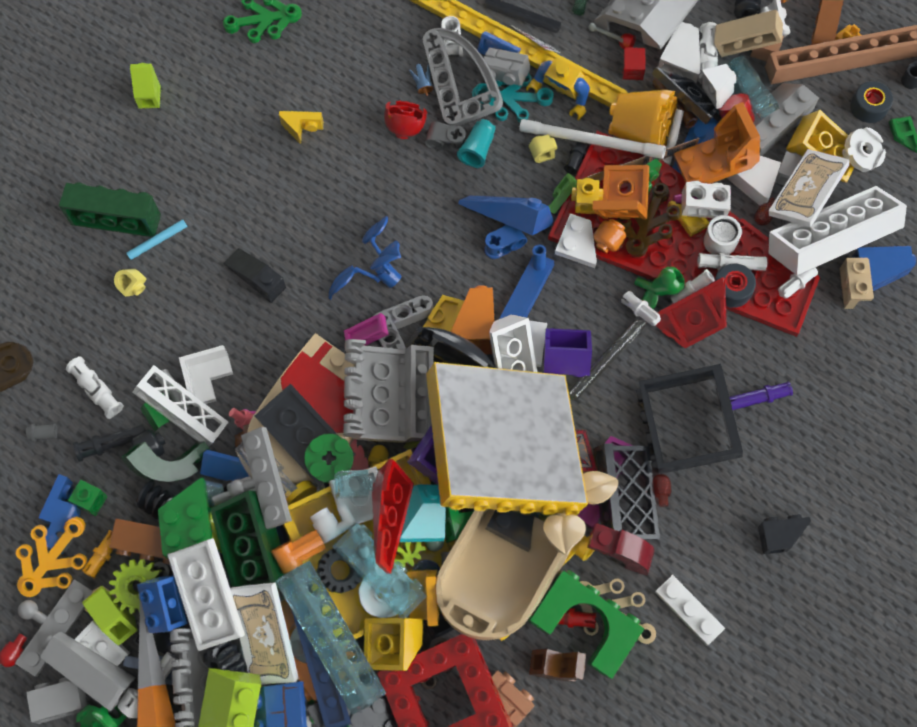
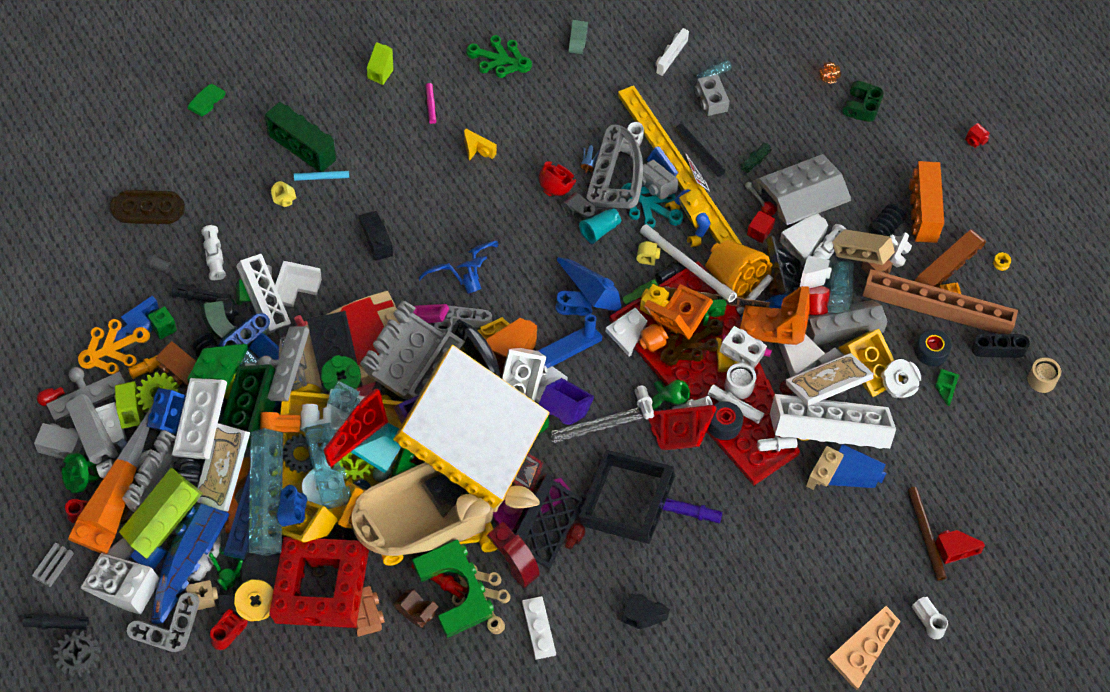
camera: 25 degrees right, 10 degrees down
none -> blue beam [219,313,270,347]
none -> blue piece [277,485,307,527]
none -> dark pink piece [425,83,436,124]

